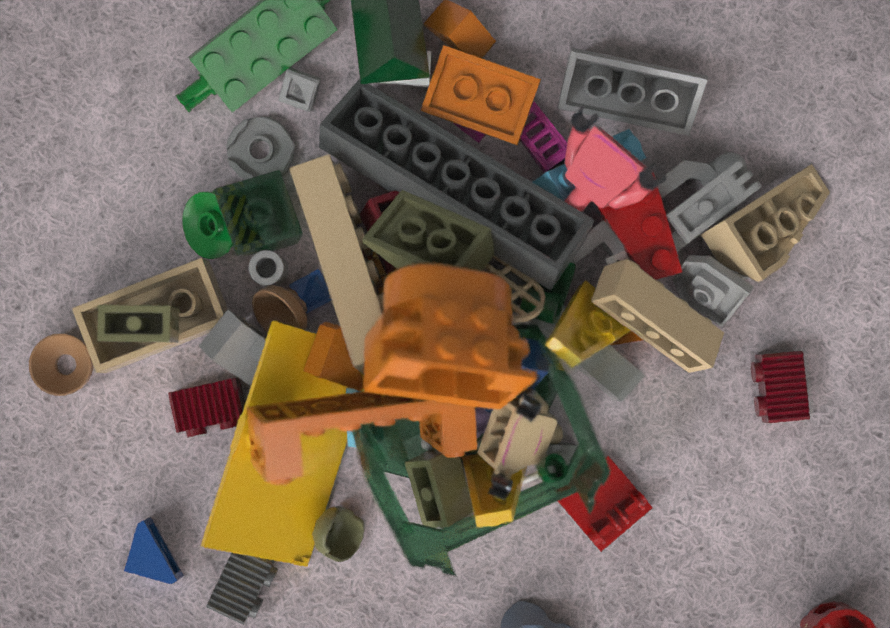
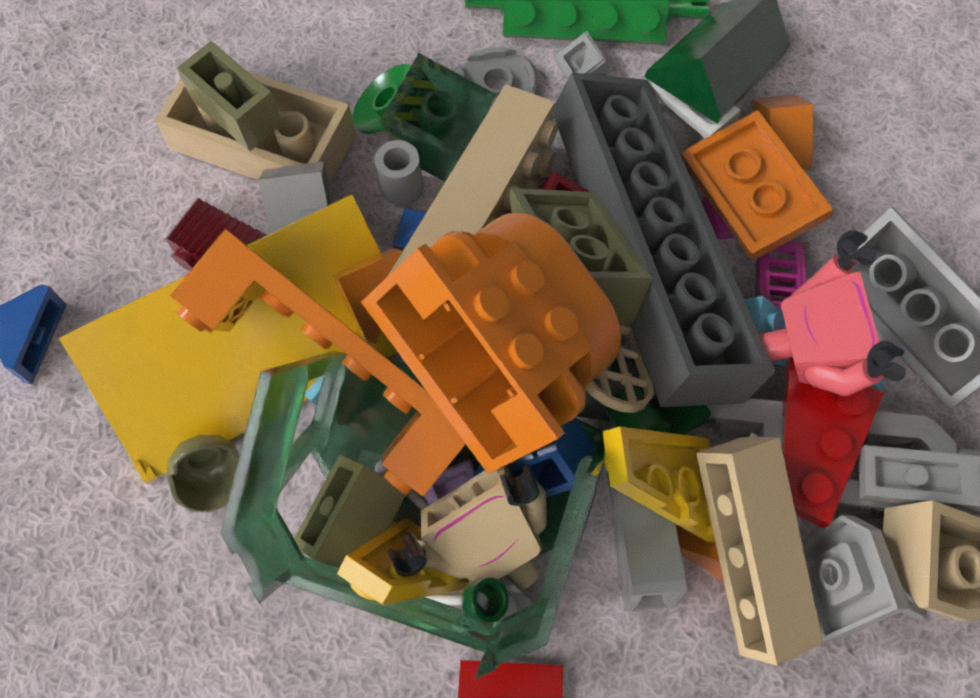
camera: 40 degrees right, 20 degrees down
medium nougat piece [29,333,93,396] -> none
dark grey brick [206,553,278,625] -> none
medium nougat piece [252,285,307,333] -> none

